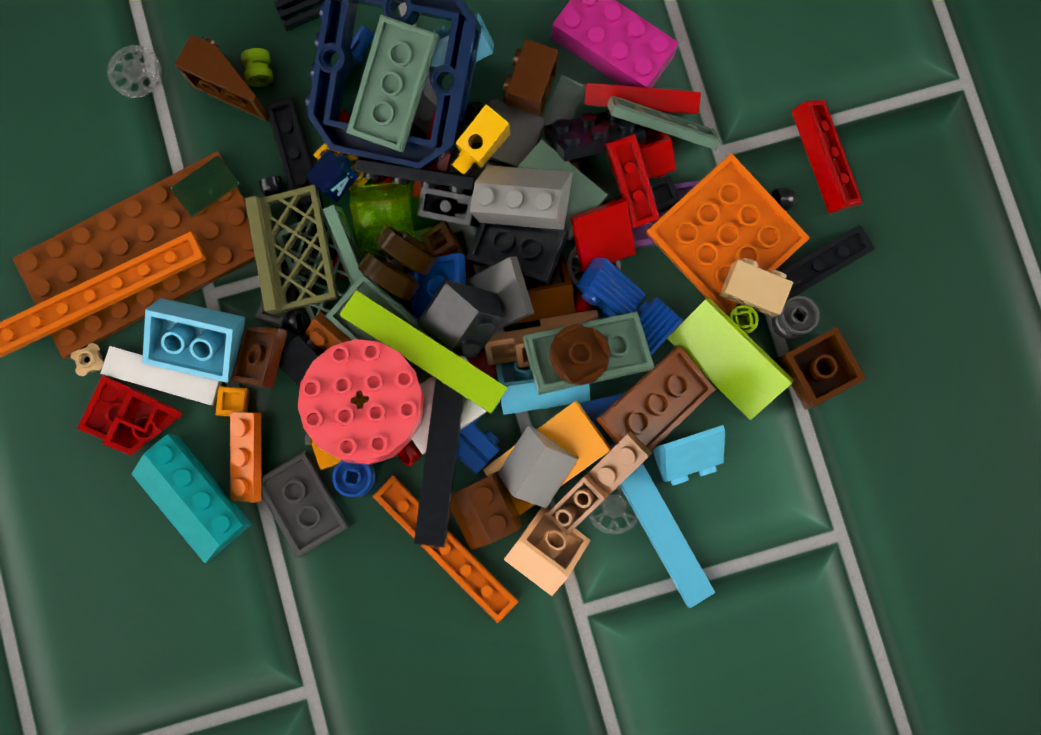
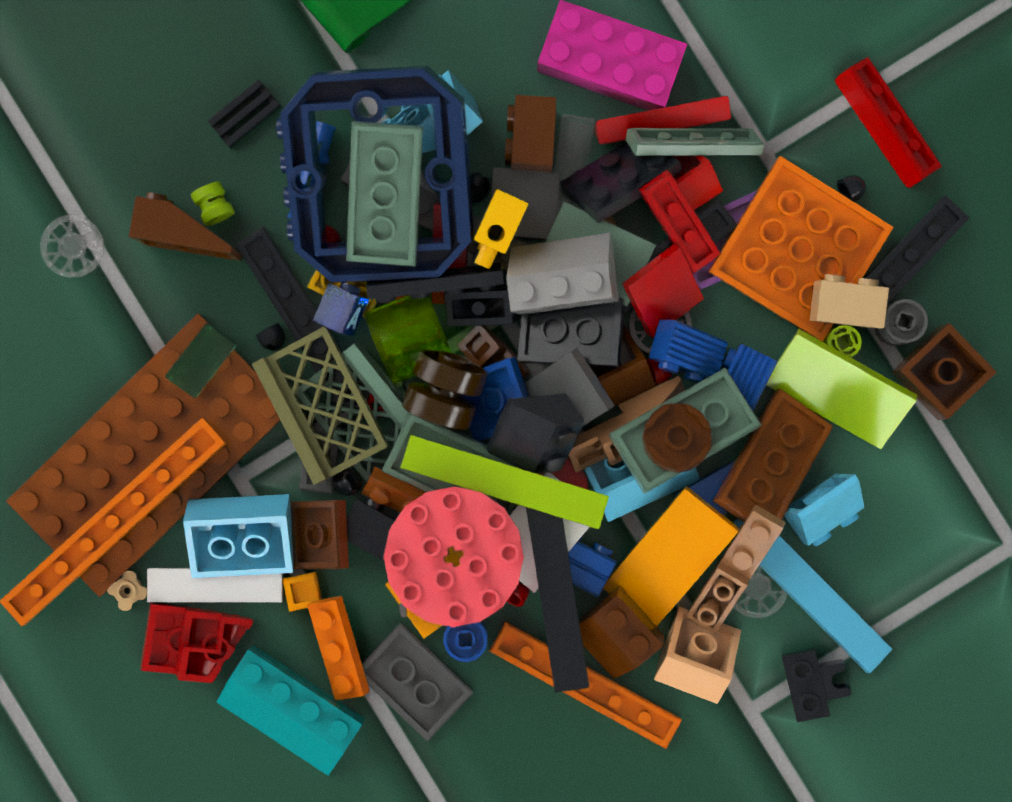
camera: 15 degrees left, 5 degrees up
light grey slope [498,425,579,508] -> none
none -> black plate [782,648,852,722]

